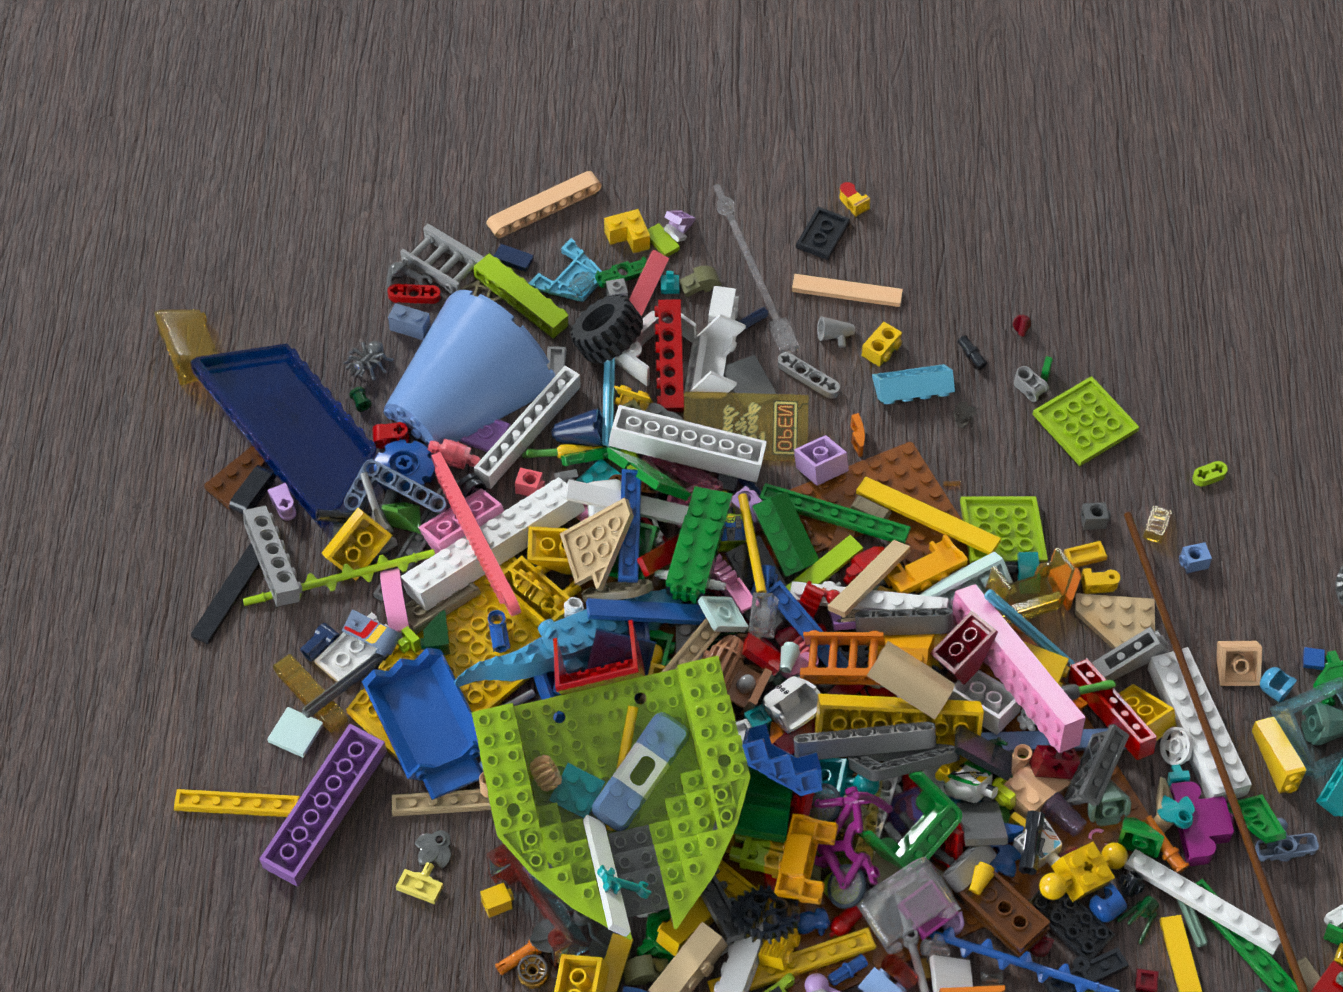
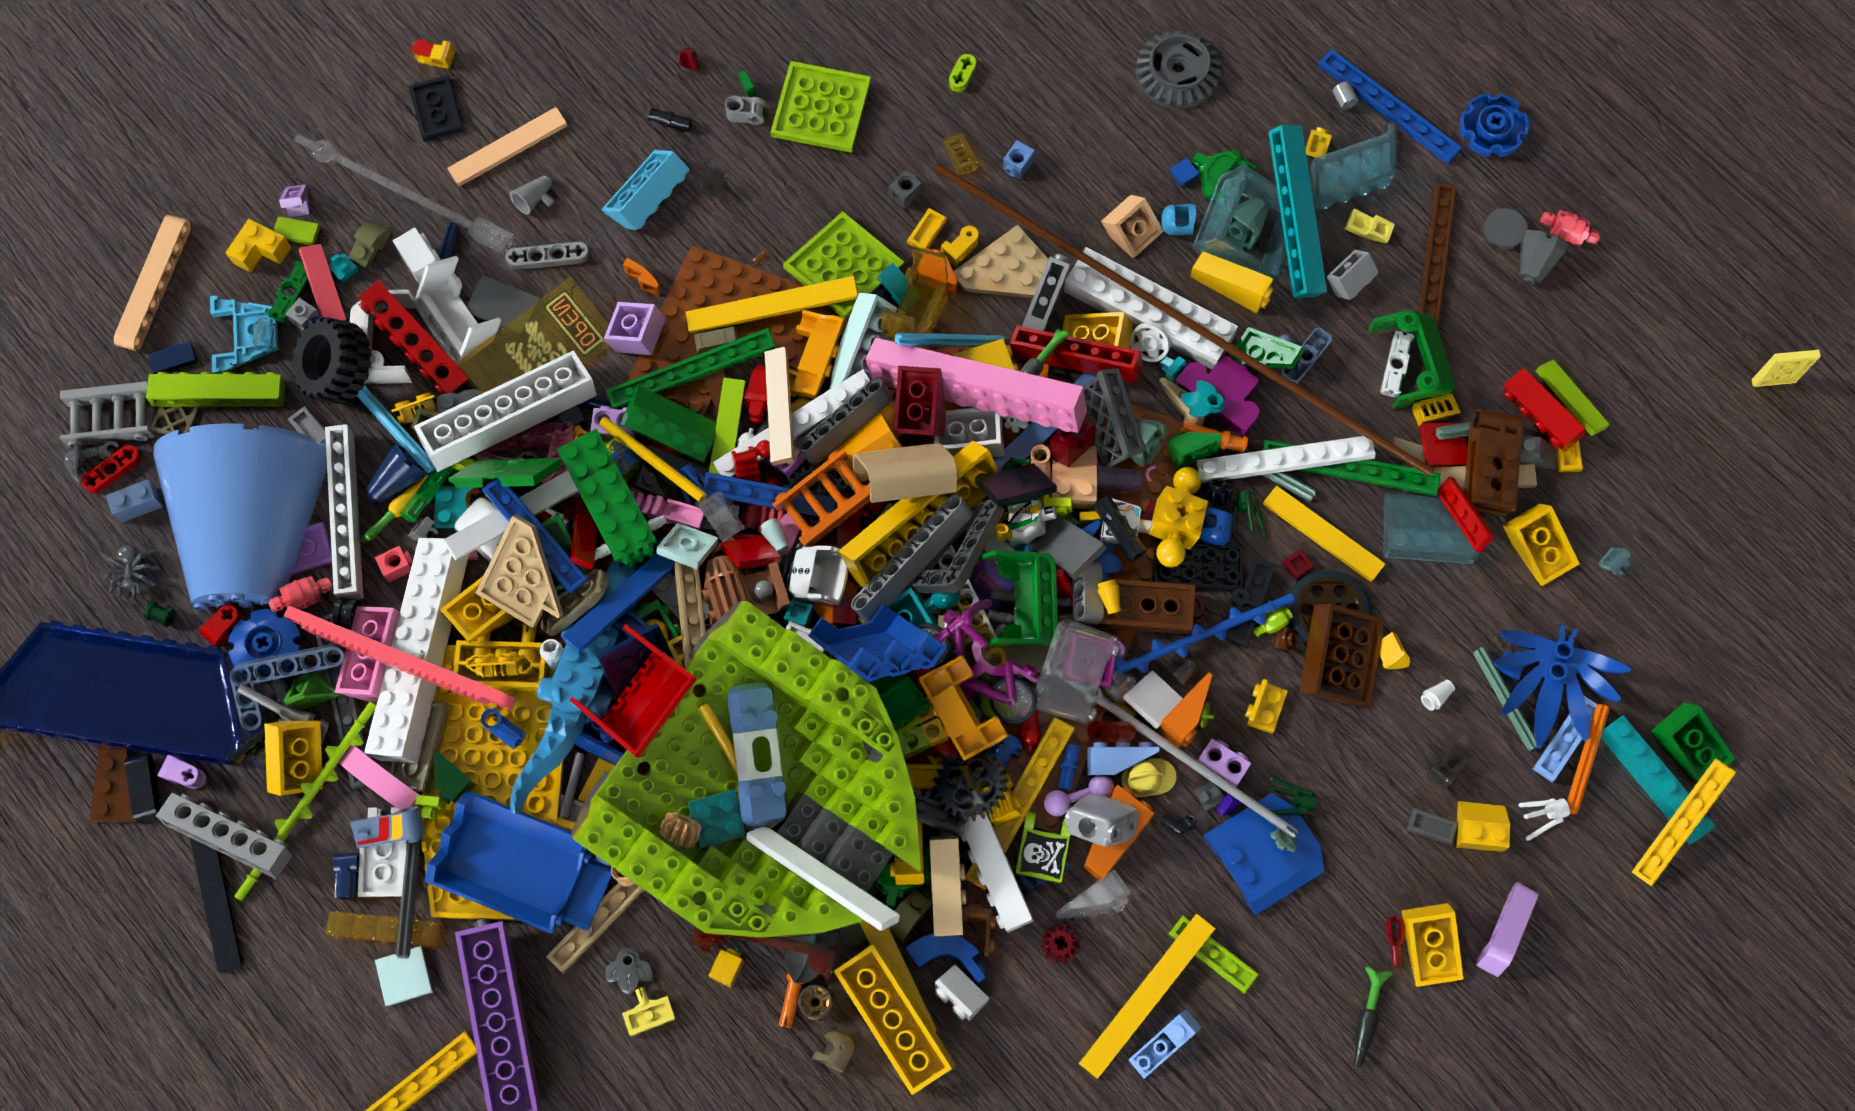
camera: 40 degrees left, 15 degrees up
teal bar [597,865,652,899] -> none
white piece [664,224,687,242] -> none
yellow brick [861,322,902,367] -> none

